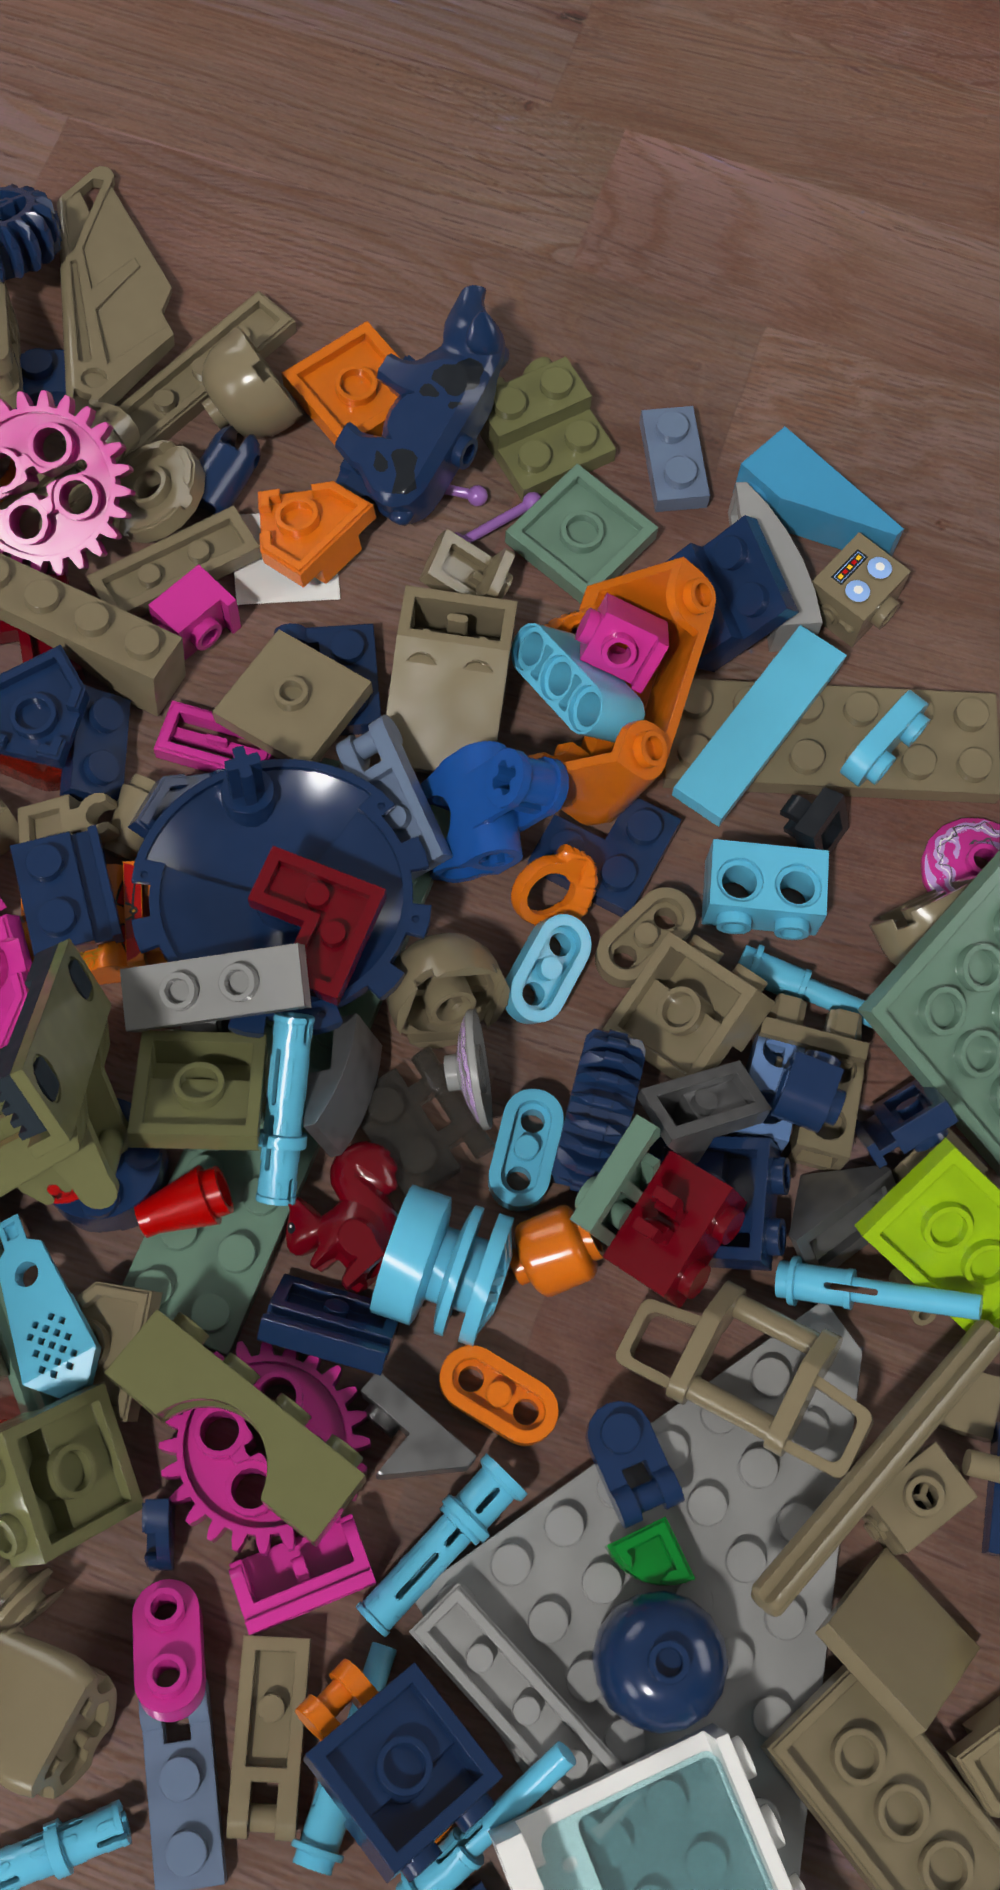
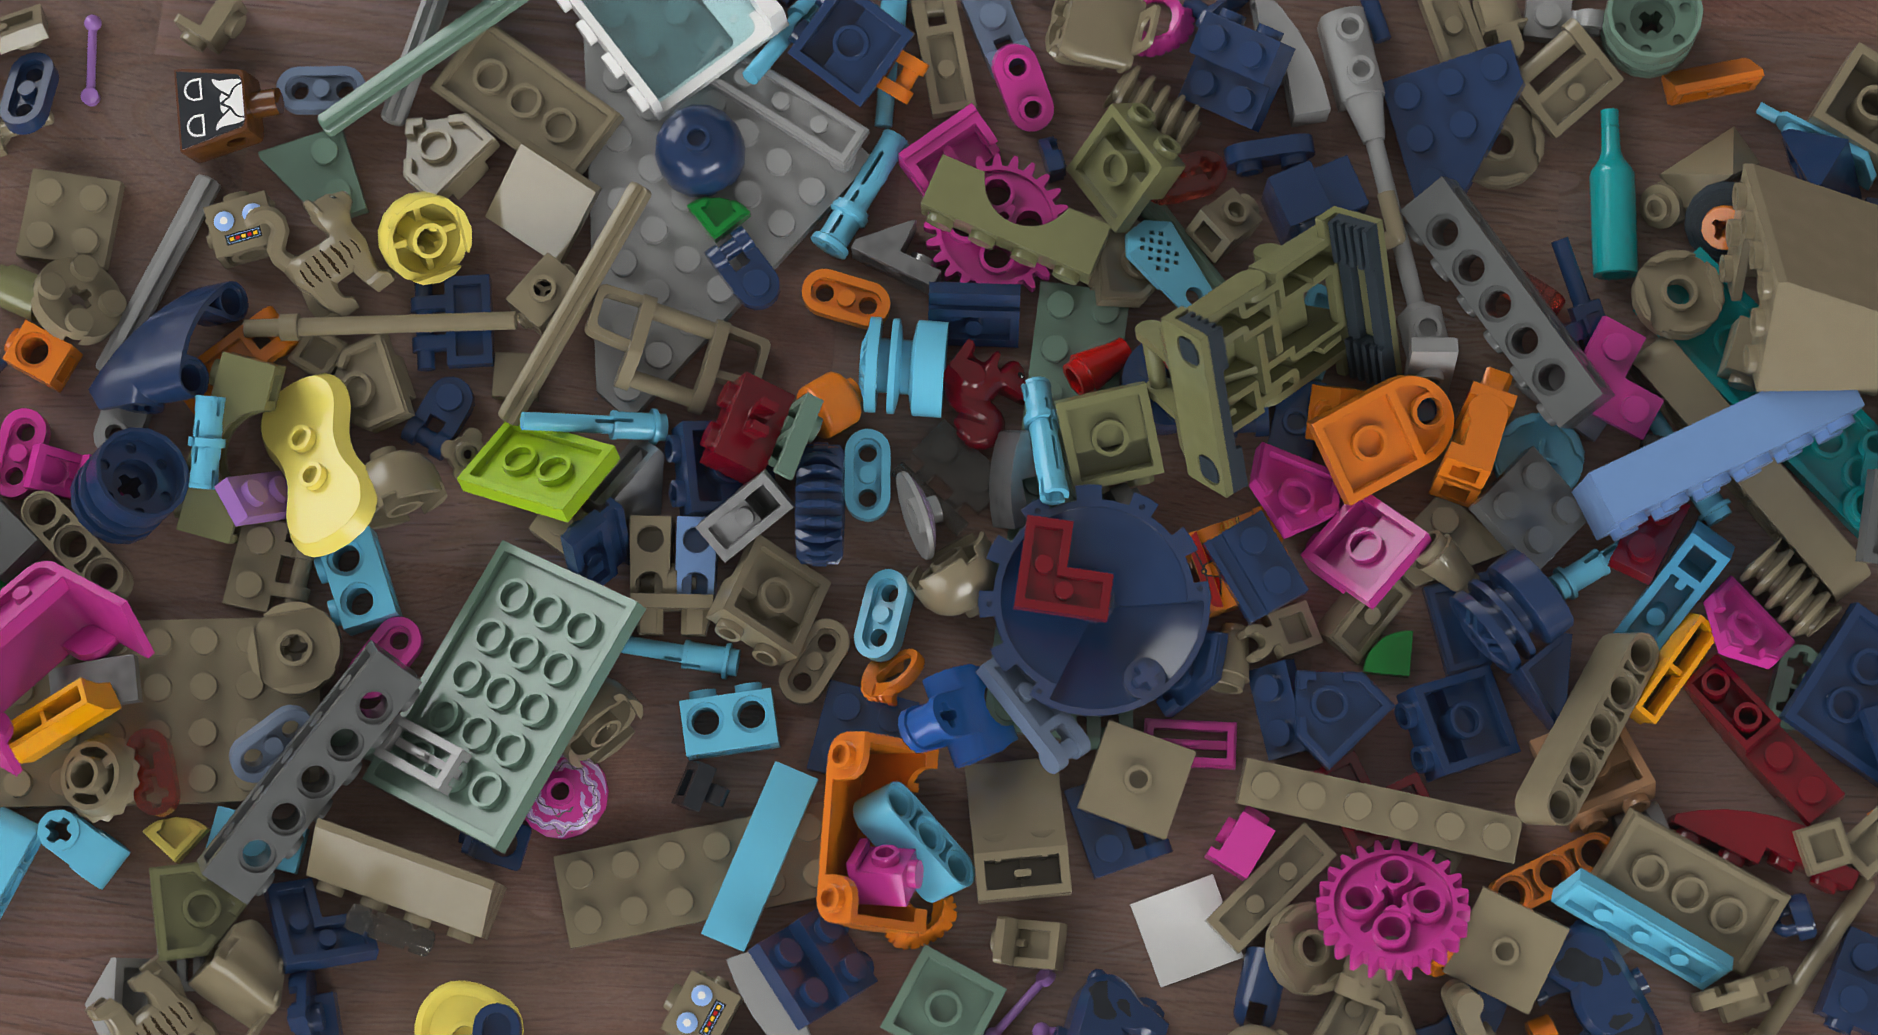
camera: 175 degrees right, 10 degrees up
light grey plate [120,943,312,1032] -> none
orange plate [258,481,376,588] -> none
dark blue plate [769,1050,846,1133] -> none
medium azure plate [840,690,930,787] -> none

